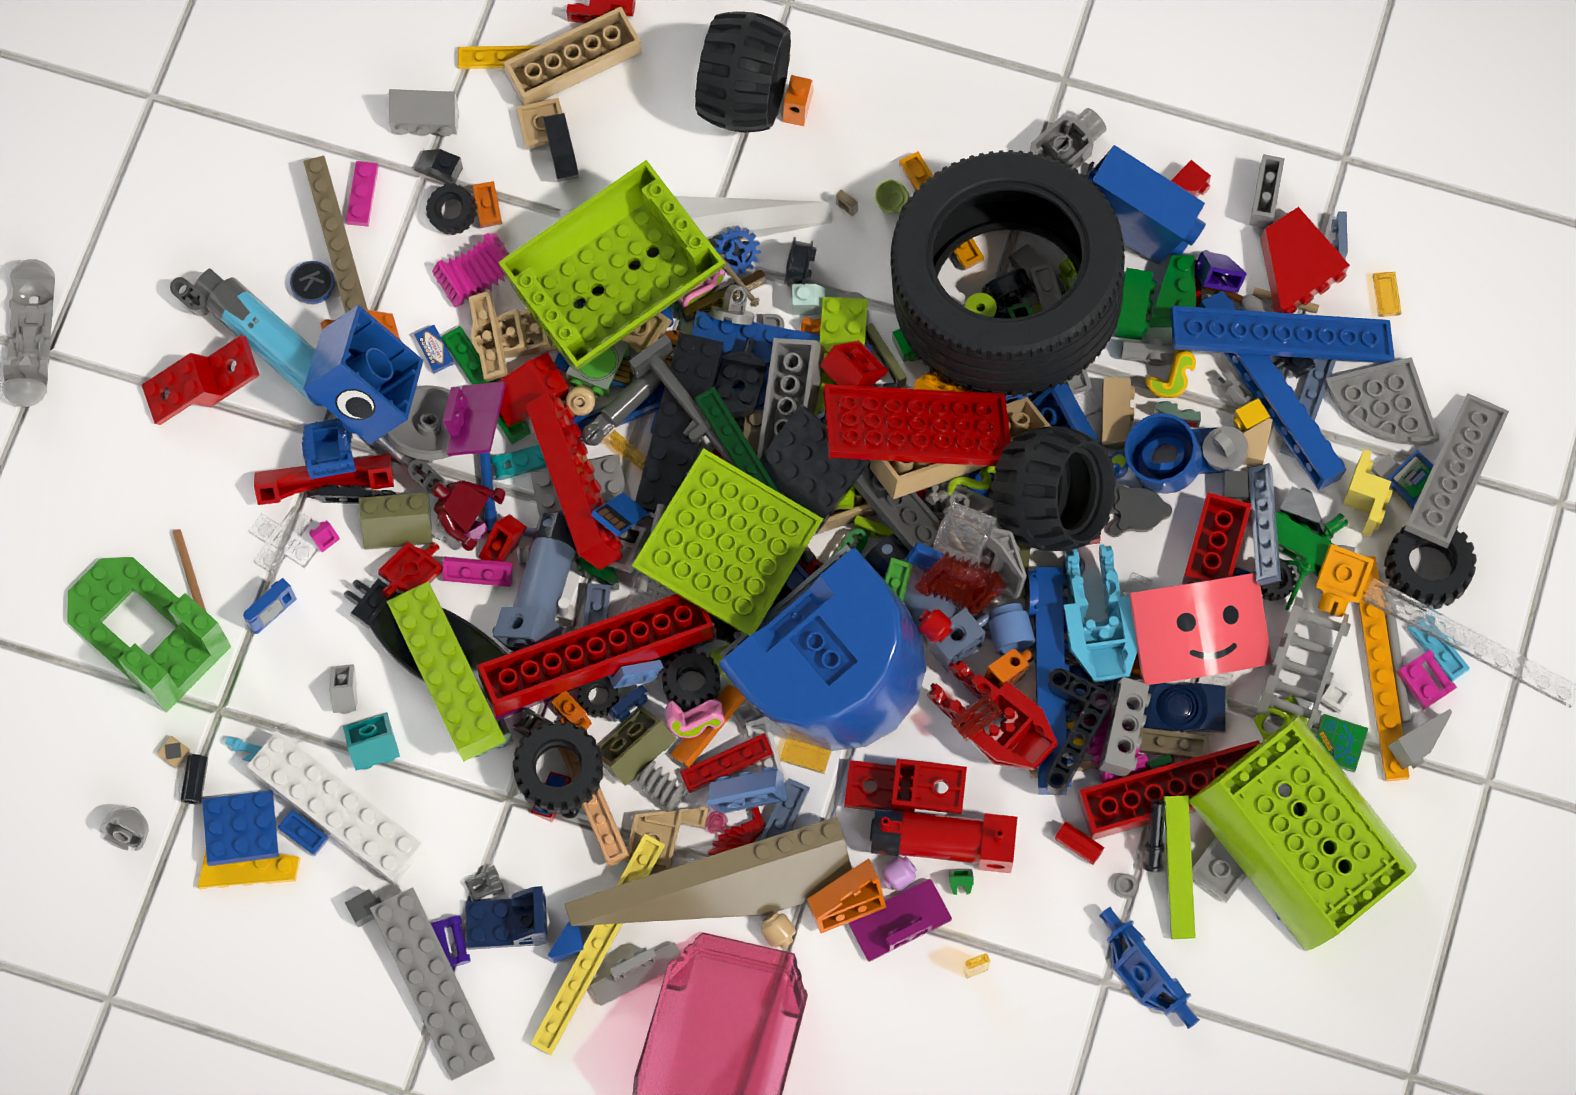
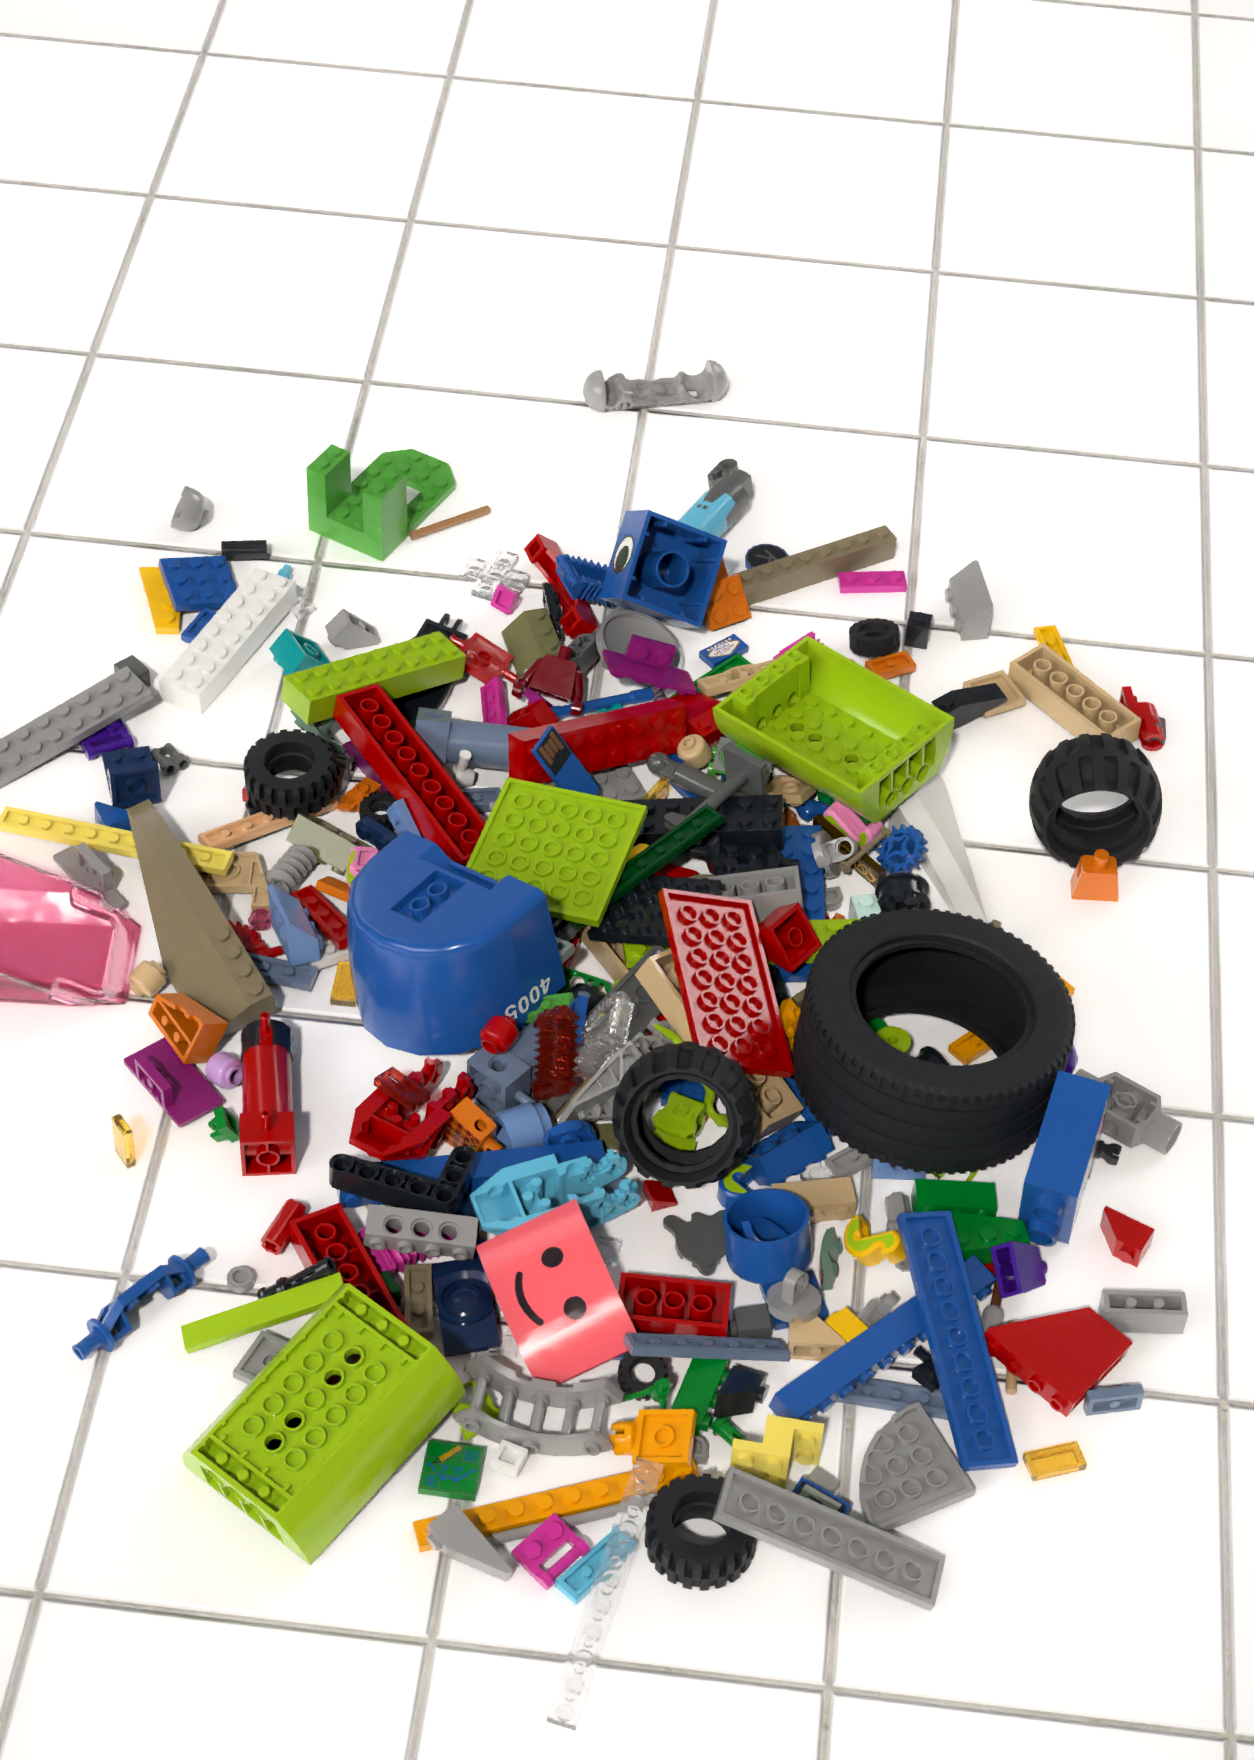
camera: 75 degrees right, 25 degrees down
red bracket [141,335,260,425] -> none
tan tile [157,735,191,769] -> none
blue container [243,578,297,634] -> none
red bracket [844,758,967,814] -> none

